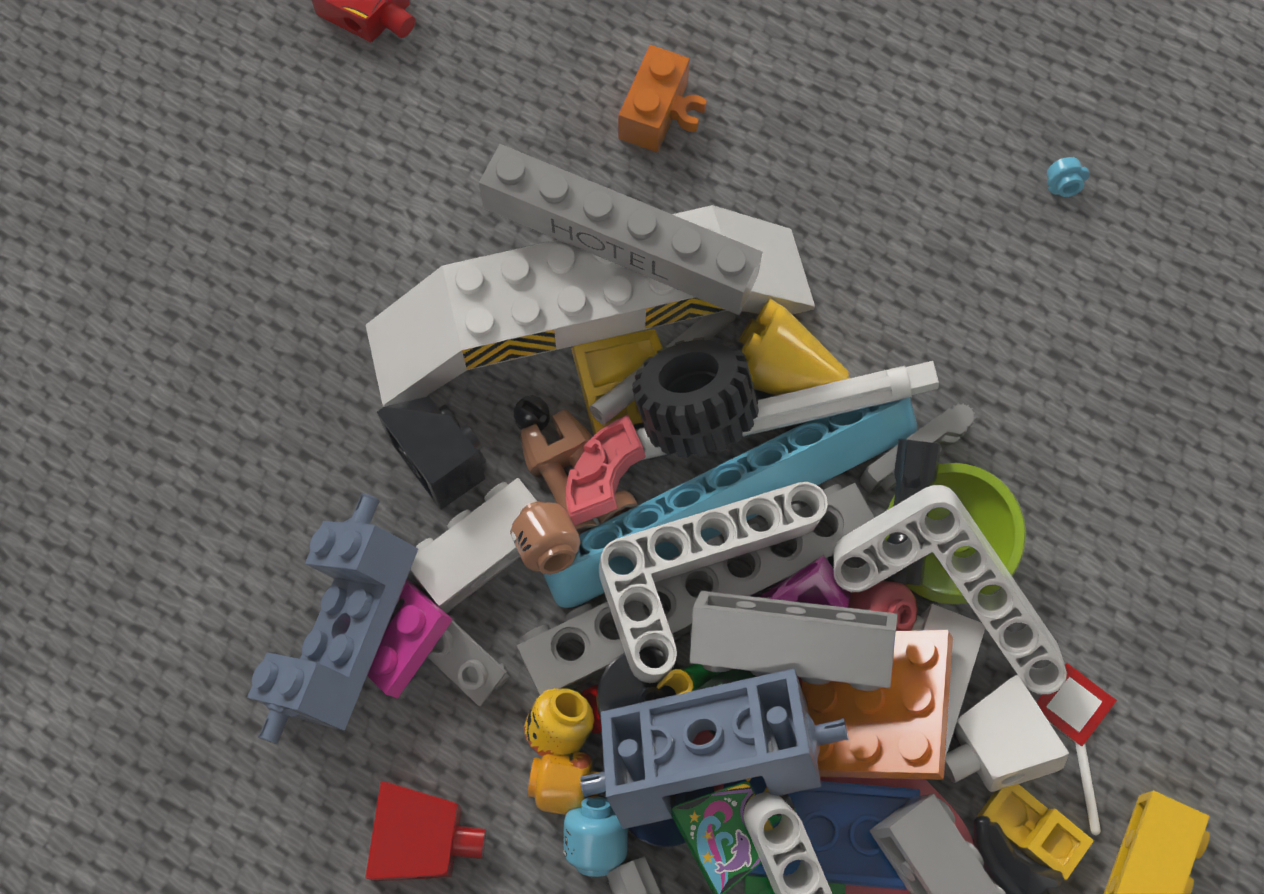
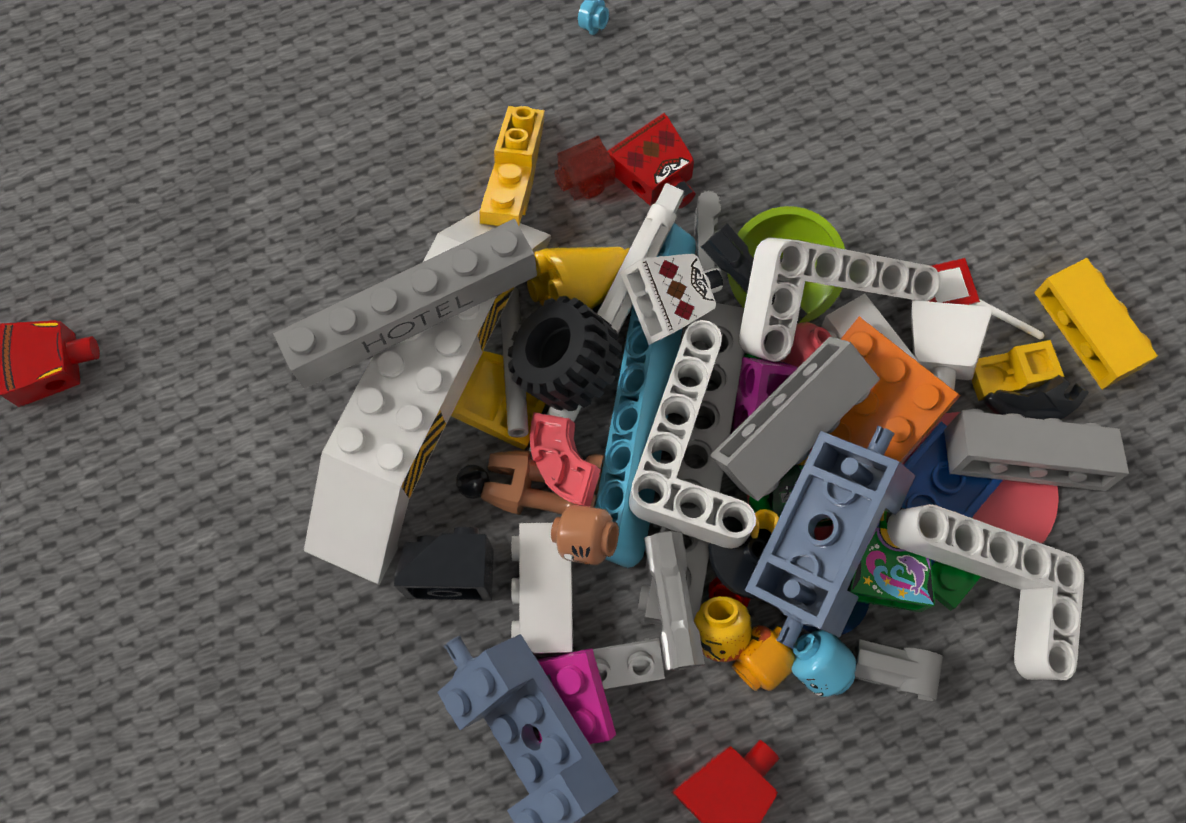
camera: 50 degrees left, 0 degrees up
orange brick [618,44,707,153] -> none
none -> yellow slope [479,106,545,226]
none -> clear red brick [554,136,615,201]
none -> red torso [607,113,696,209]
none -> white torso [620,254,723,345]
none -> light grey axle [644,531,705,671]

